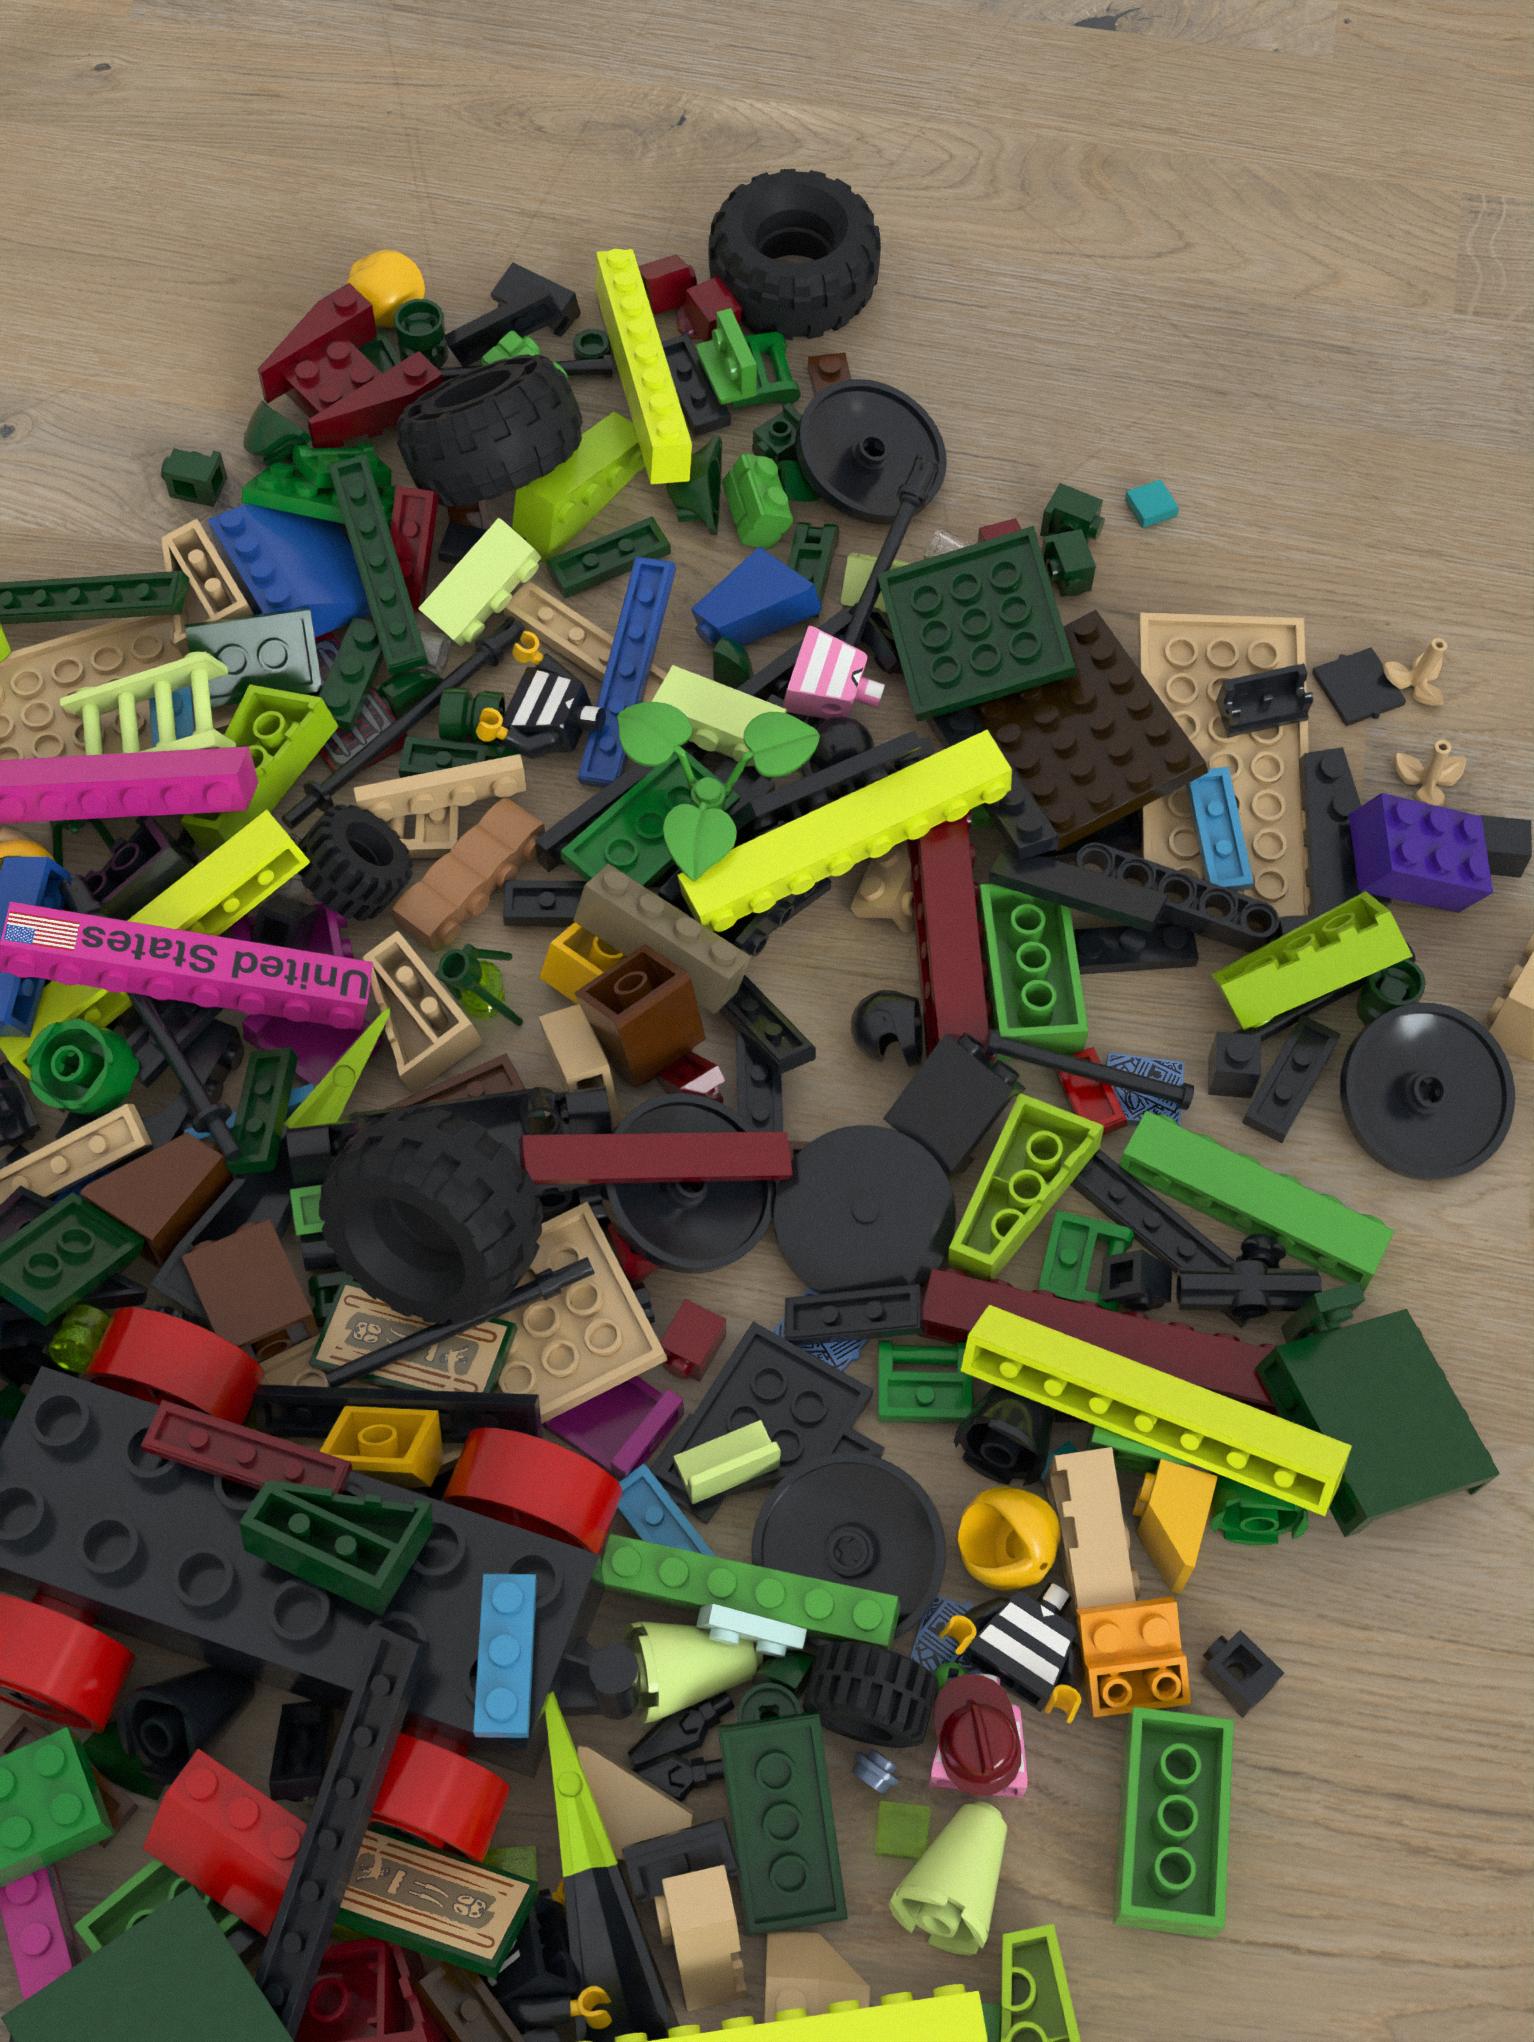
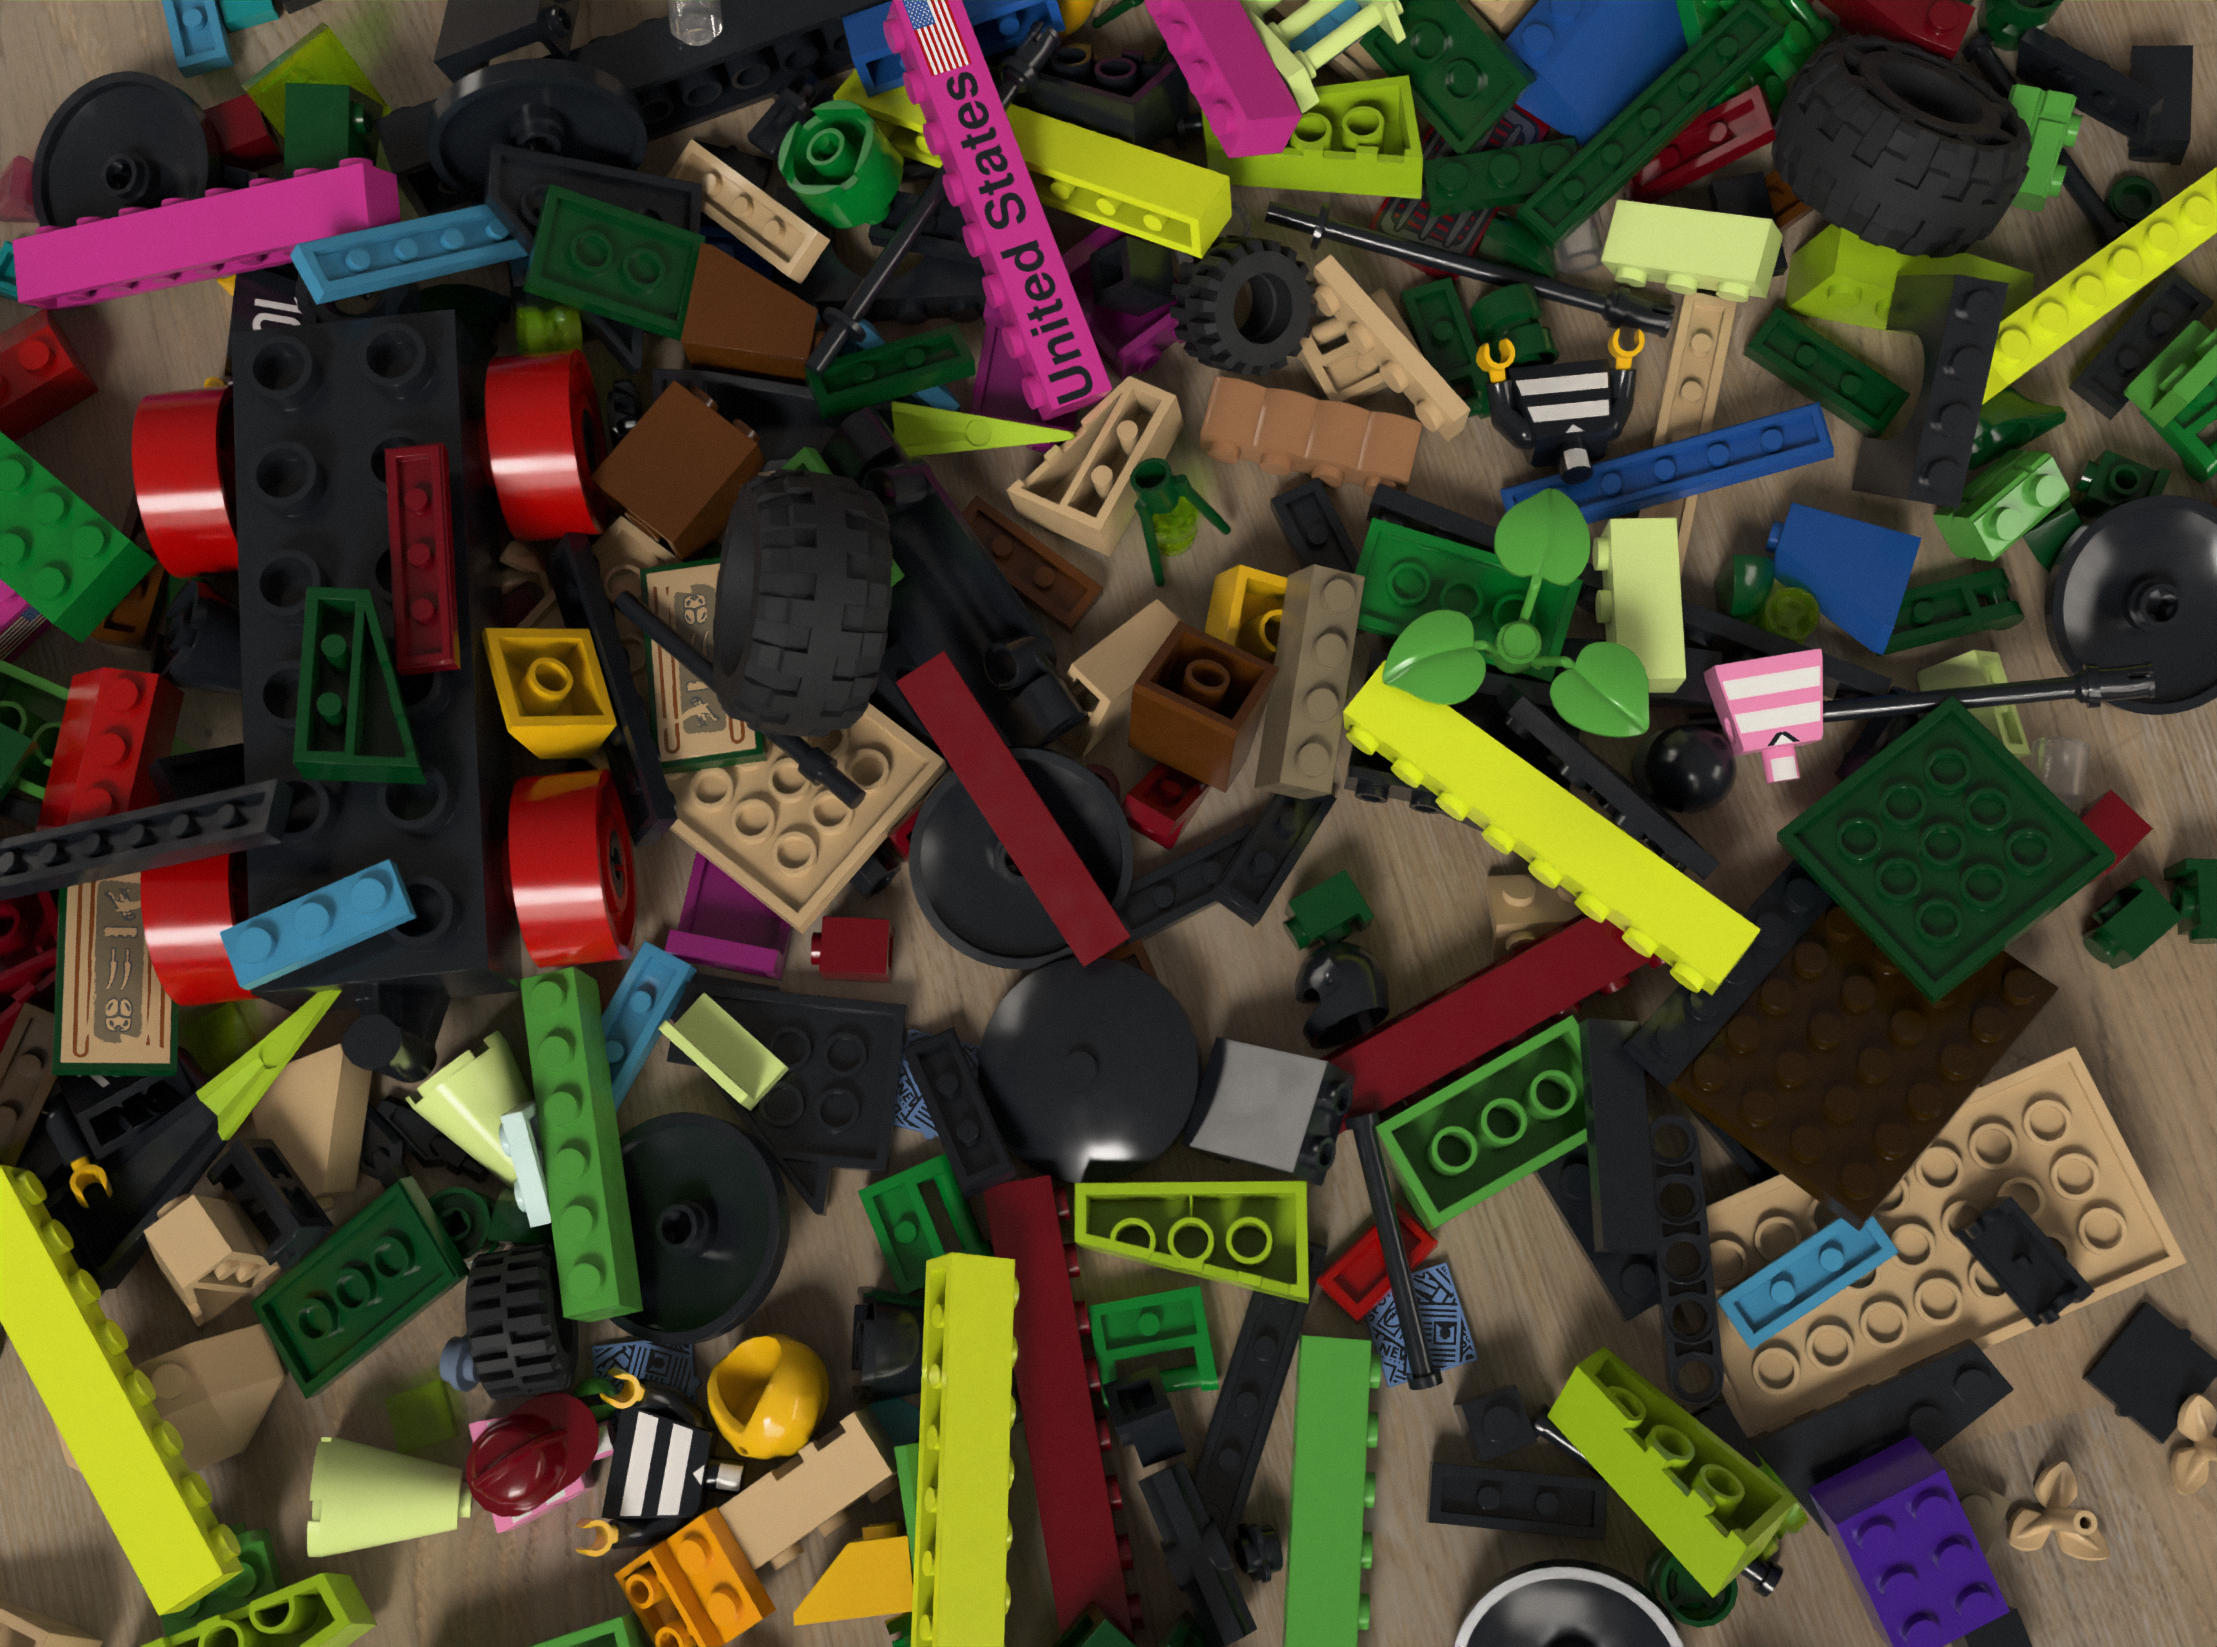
camera: 70 degrees right, 15 degrees up
none -> dark green brick [1282,869,1374,951]
none -> clear neon green wheel [1753,587,1820,644]
none -> black arch [1851,274,2009,508]

